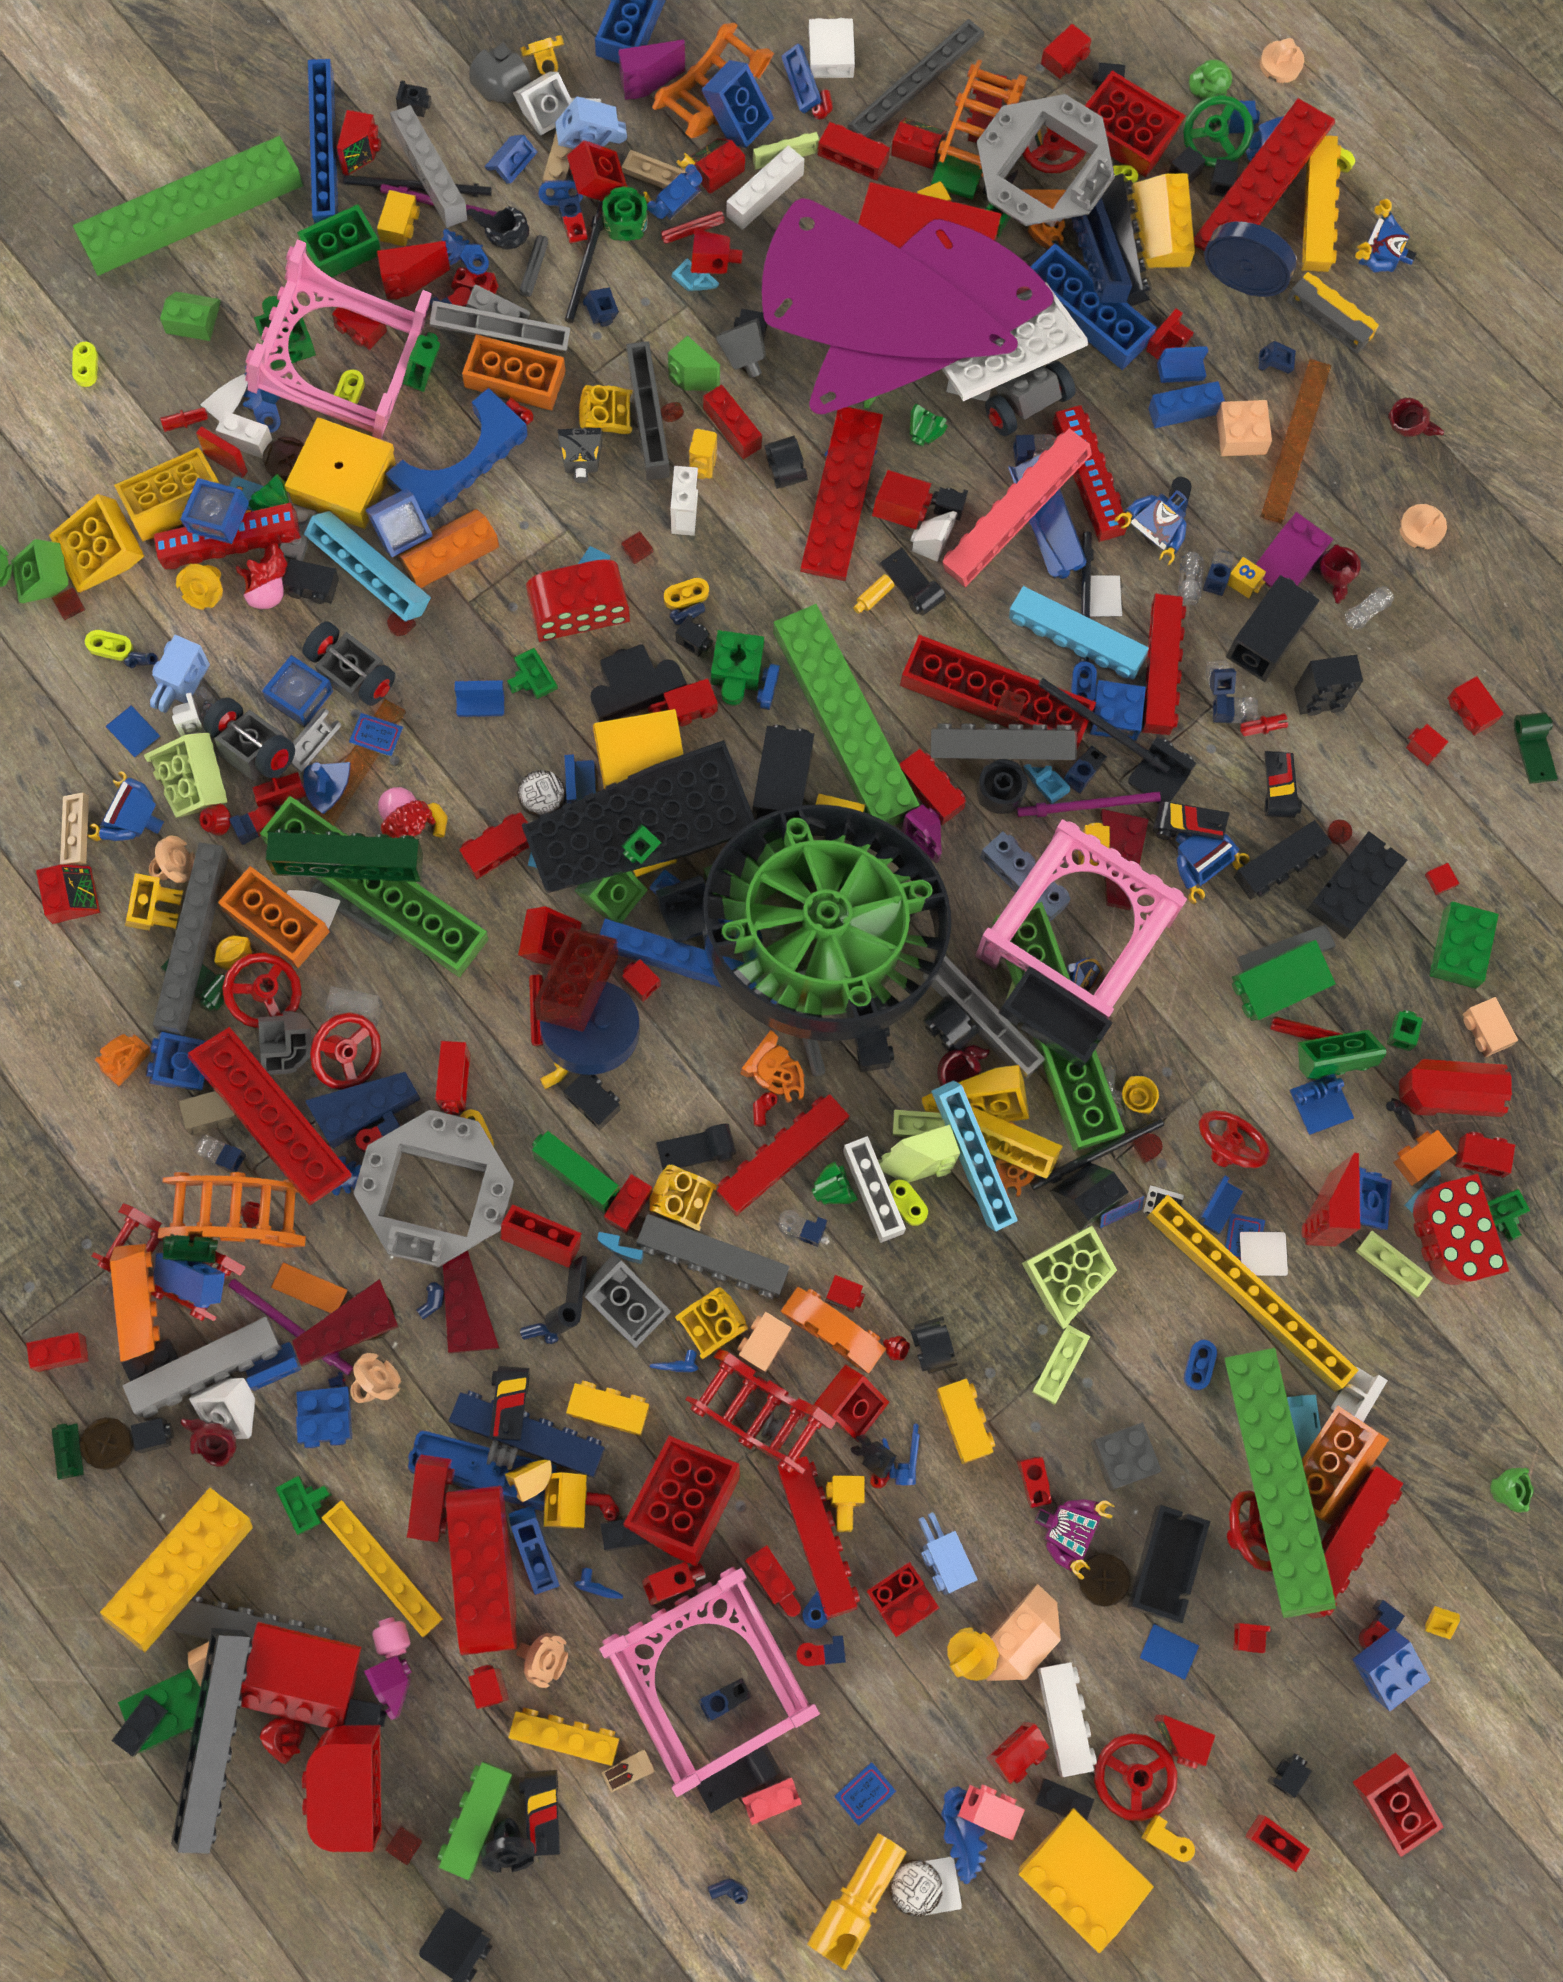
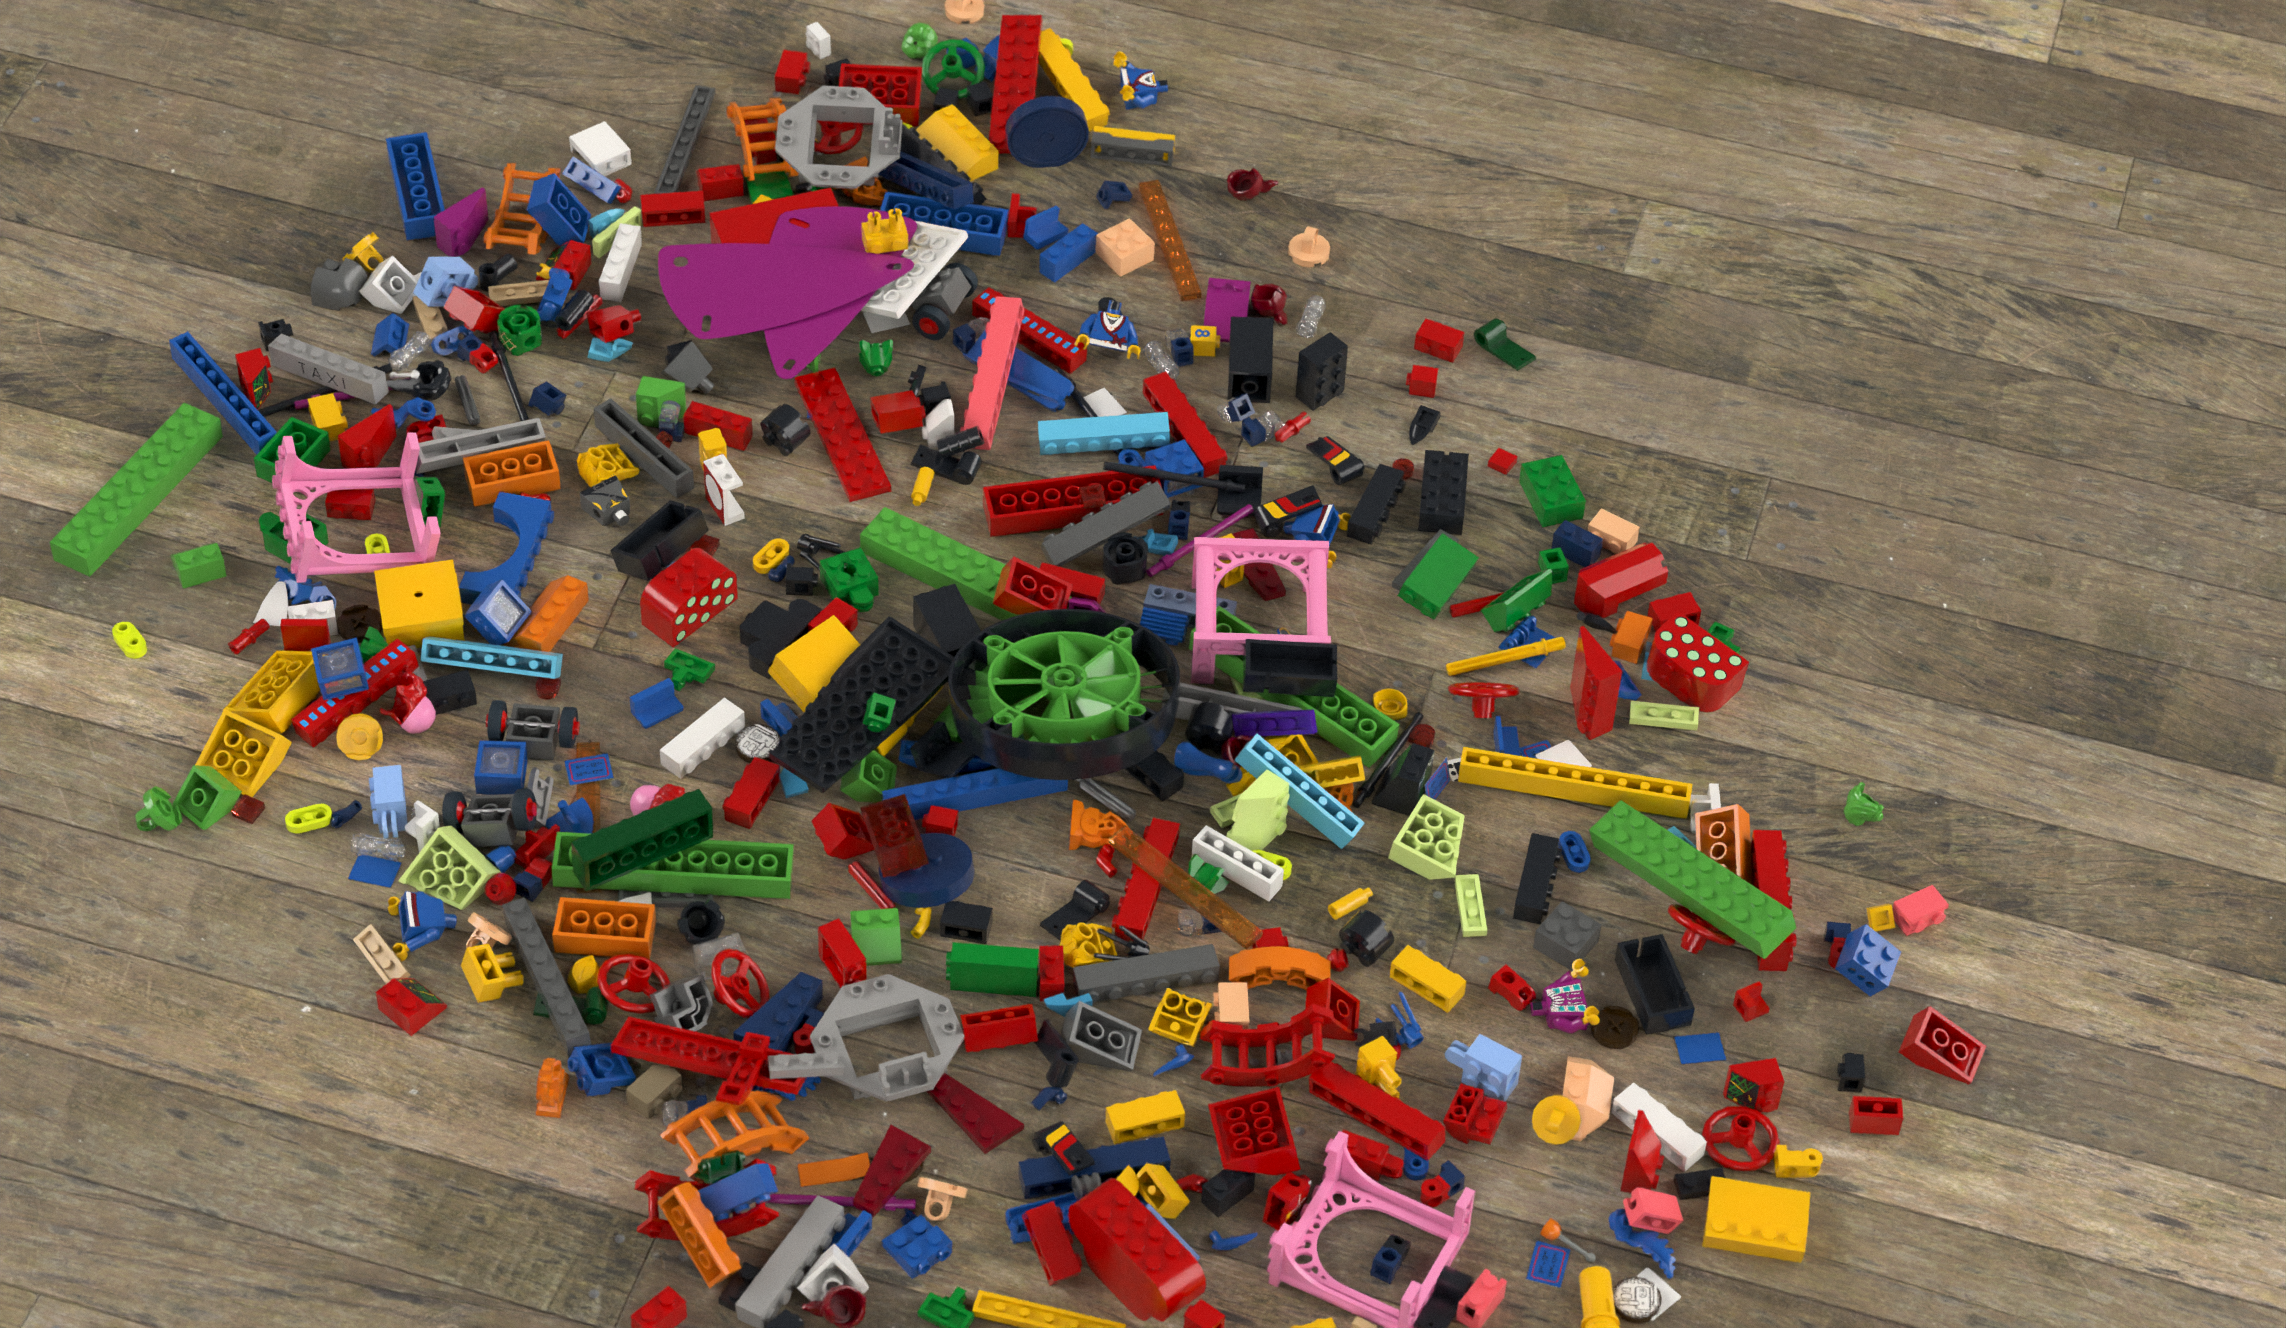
camera: 30 degrees left, 25 degrees down
dark blue arm [416,1282,444,1320] -> none
light nougat tile [516,1633,568,1688] -> none
blue plate [757,664,780,710] -> none
none -> clear piece [351,832,406,862]
none -> clear piece [388,331,431,372]
none -> white hinge [389,370,420,380]
none -> black piece [479,253,518,291]
none -> blue hat [485,846,516,873]
none -> black axle [555,289,594,331]
none -> medium azure plate [588,209,625,238]
none -> black piece [610,500,709,581]
none -> clear leg [659,400,684,442]
none -> white brick [660,698,745,779]
none -> black helmet [677,899,725,946]
none -> red slope [716,1032,770,1106]
none -> light grey plate [768,1052,844,1079]
none -> black plant [797,533,845,571]
none -> white piece [806,22,831,59]
none -> bright green slope [850,908,902,966]
none -> yellow brick [861,208,908,254]
none -> black plate [907,364,927,397]
none -> black axle [937,426,984,458]
none -> red slope [993,556,1073,615]
none -> black plant [1093,925,1150,960]
none -> clear orange tile [1109,825,1263,949]
none -> blue brick [1140,607,1189,646]
none -> blue piece [1174,741,1243,784]
none -> dark purple plate [1232,709,1317,737]
none -> yellow cylinder [1328,887,1373,920]
none -> black plate [1409,405,1441,445]
none -> yellow axle [1446,637,1566,676]
none -> black brick [1513,833,1562,924]
none -> hinge [1540,1218,1596,1263]
none -> dark blue brick [1551,520,1603,567]
none -> coral brick [1892,885,1949,936]

